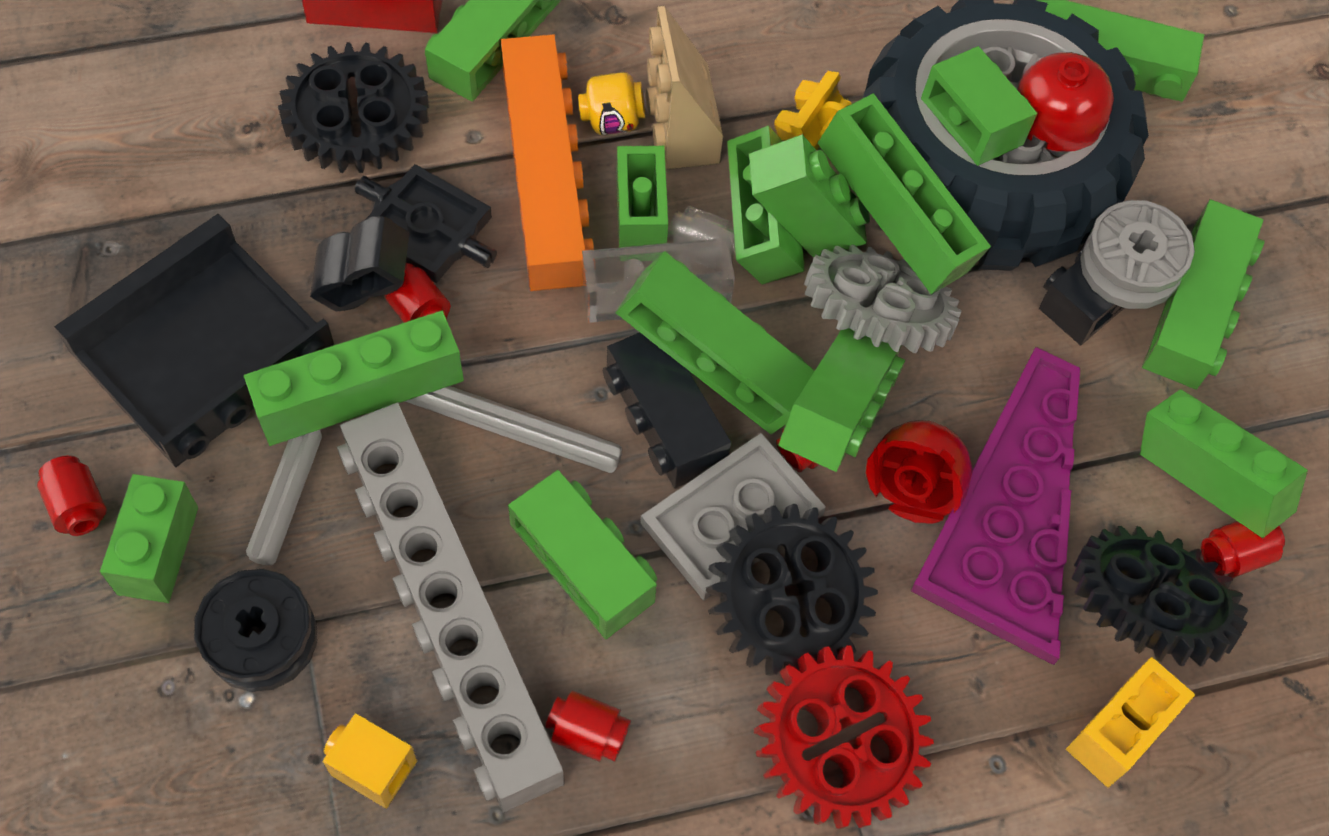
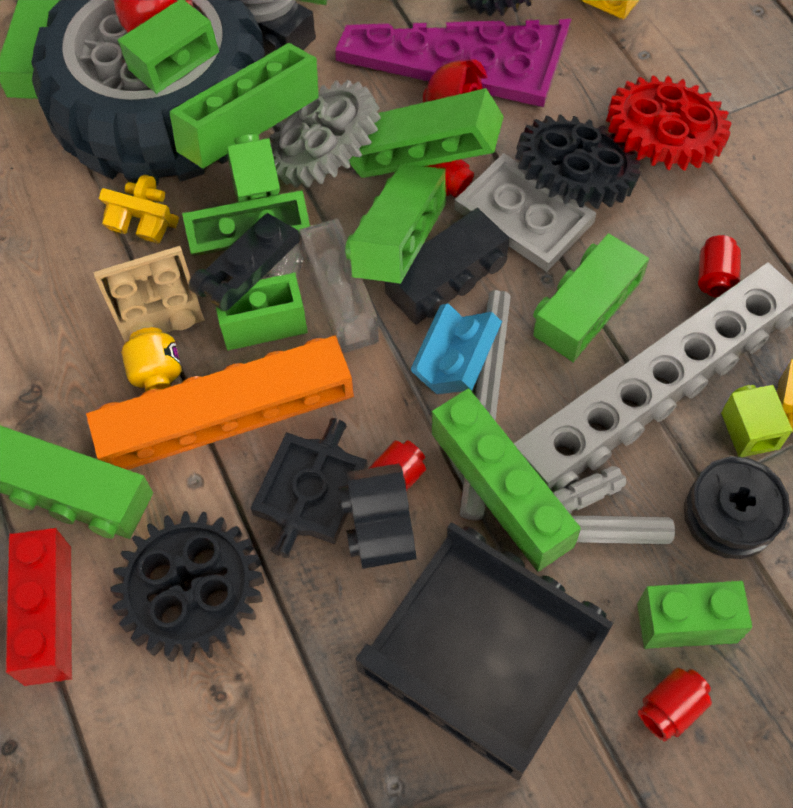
camera: 95 degrees left, 0 degrees up
none -> black plate [189,213,300,311]
none -> dark azure bracket [411,304,502,394]
none -> light grey axle [553,466,626,514]
none -> lime brick [721,385,793,457]

